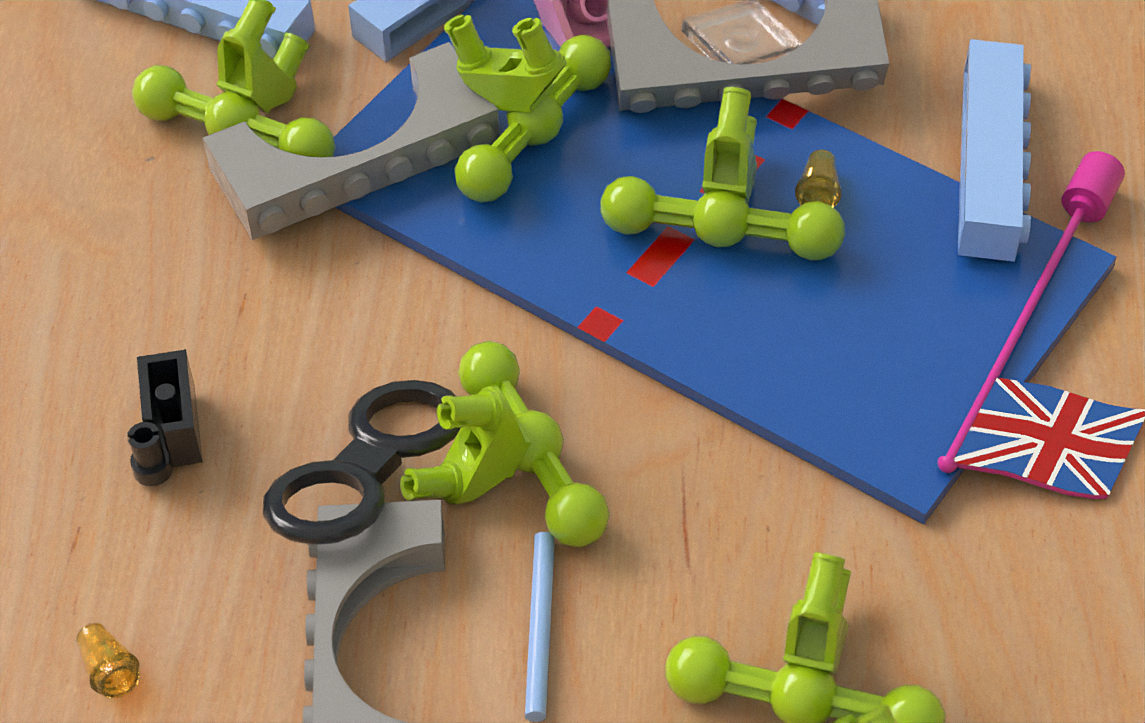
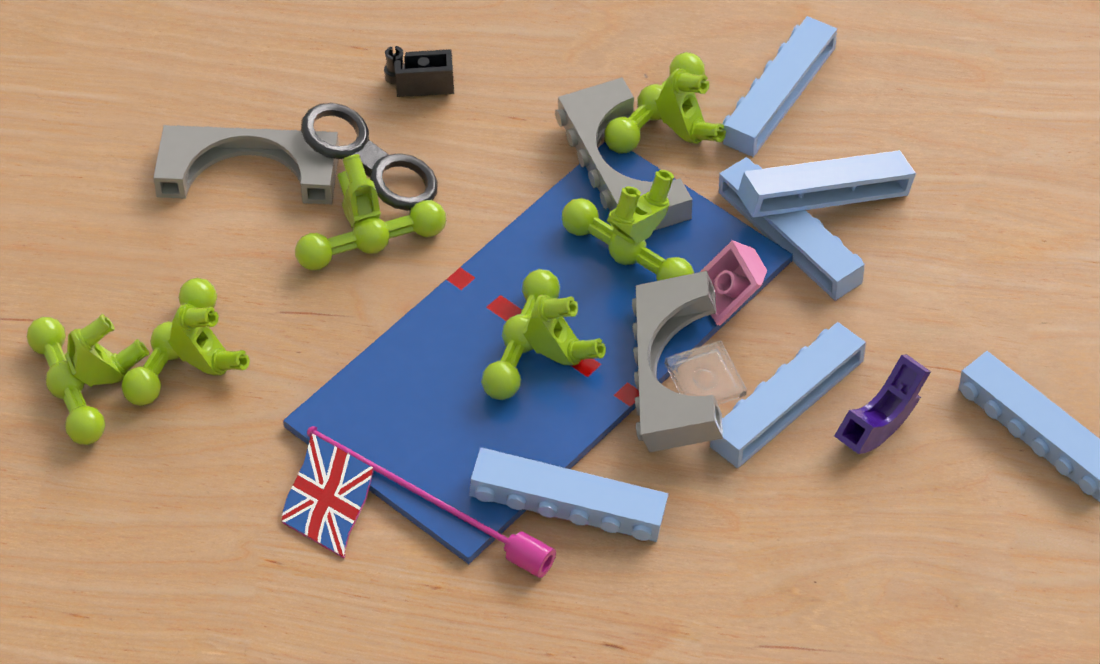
camera: 95 degrees right, 0 degrees up
clear yellow cone [76,623,140,699] -> none
light blue bar [525,532,555,722] -> none
clear yellow cone [795,150,842,208] -> none

